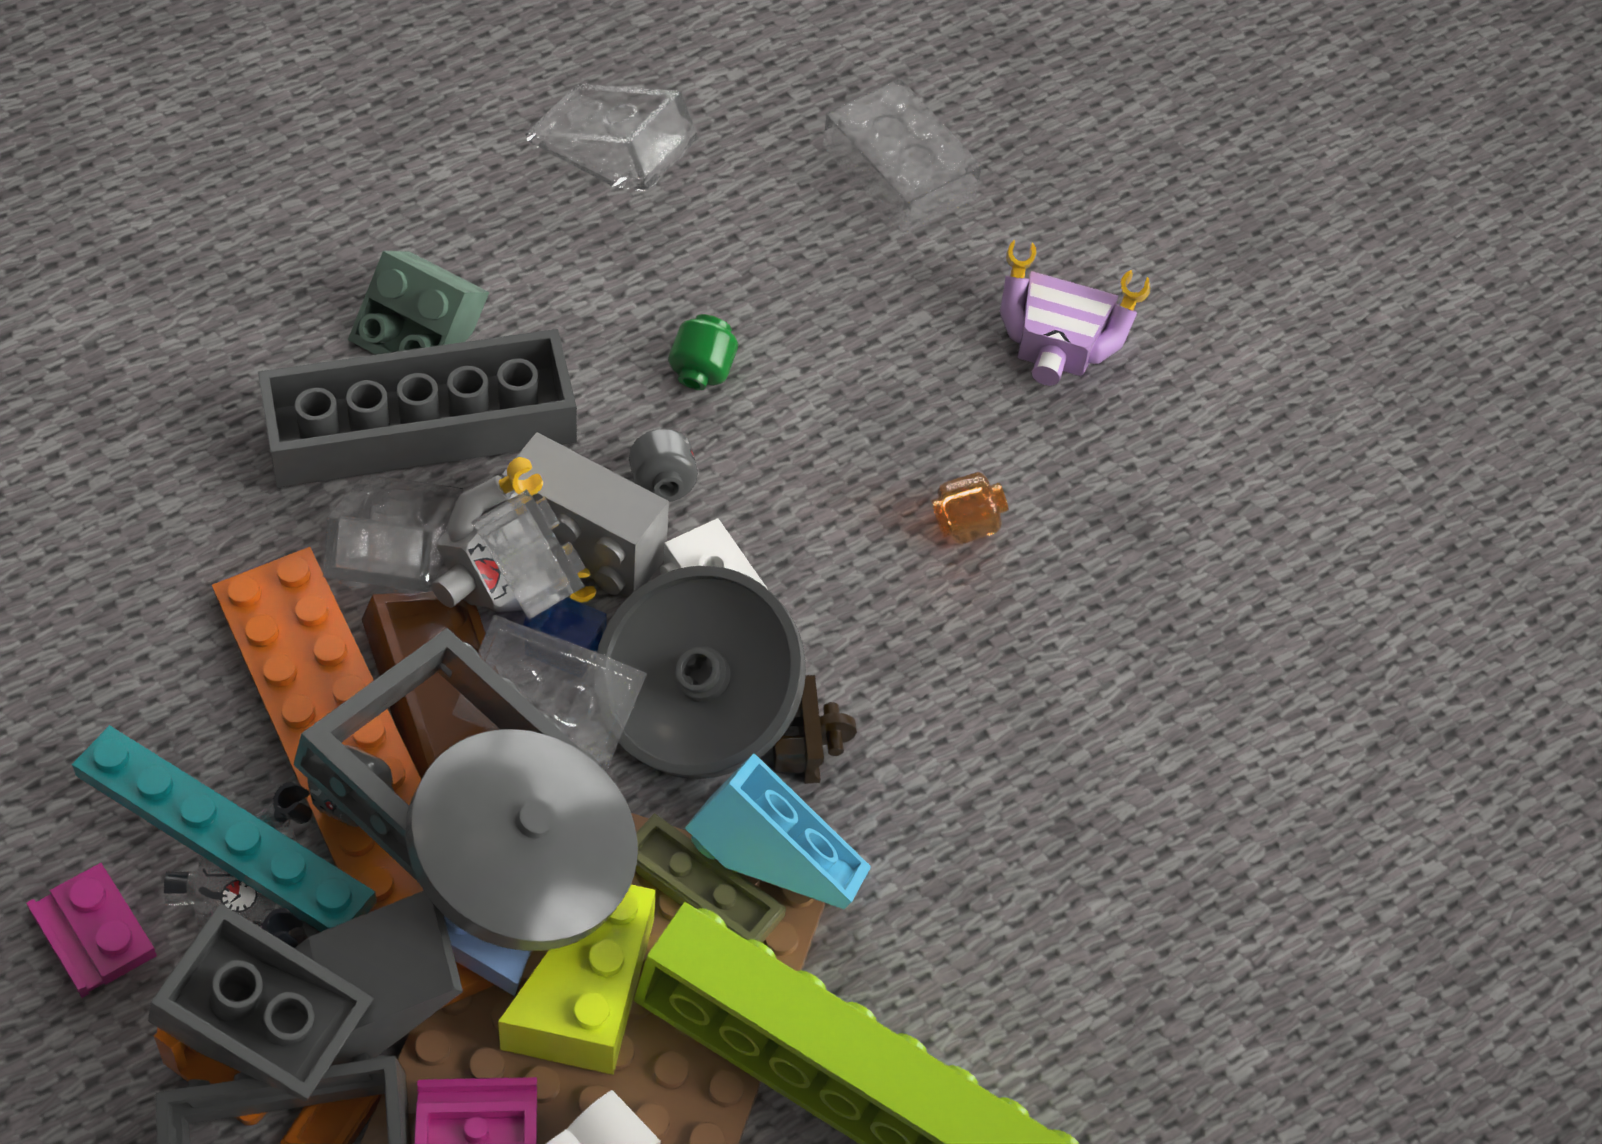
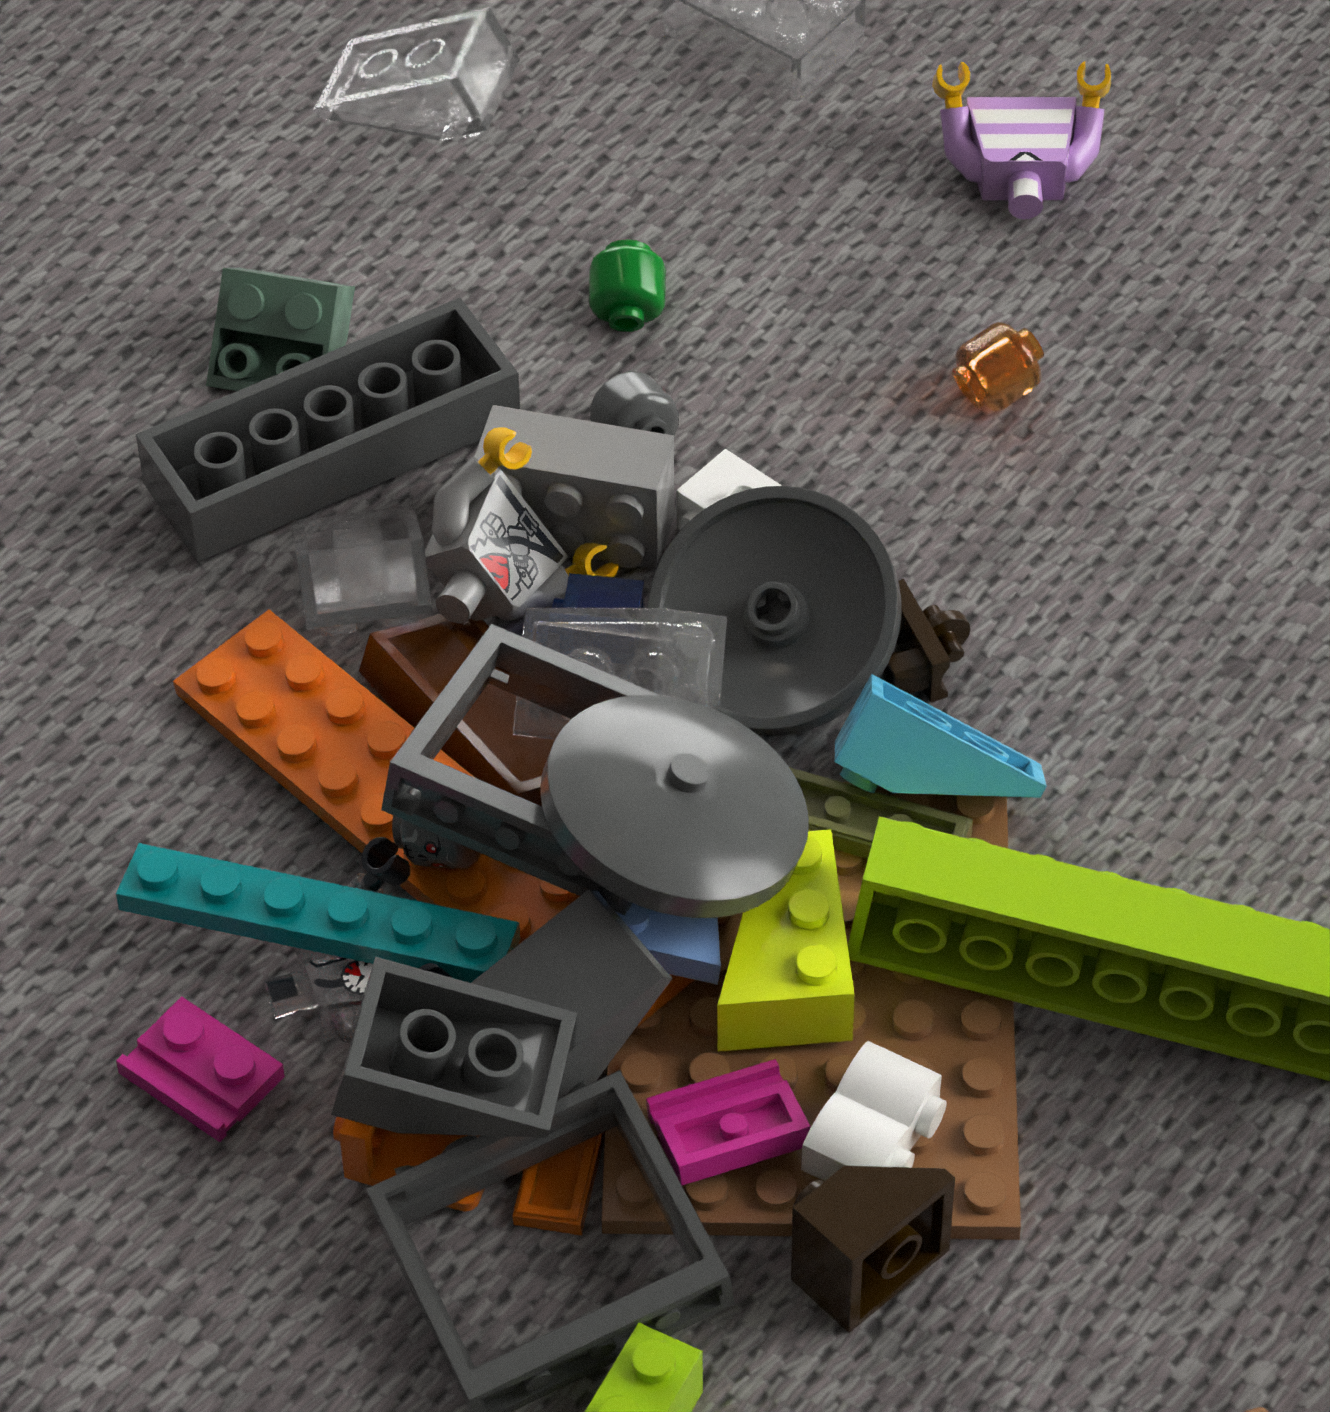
camera: 10 degrees left, 5 degrees down
clear brick [471,490,585,619] -> none

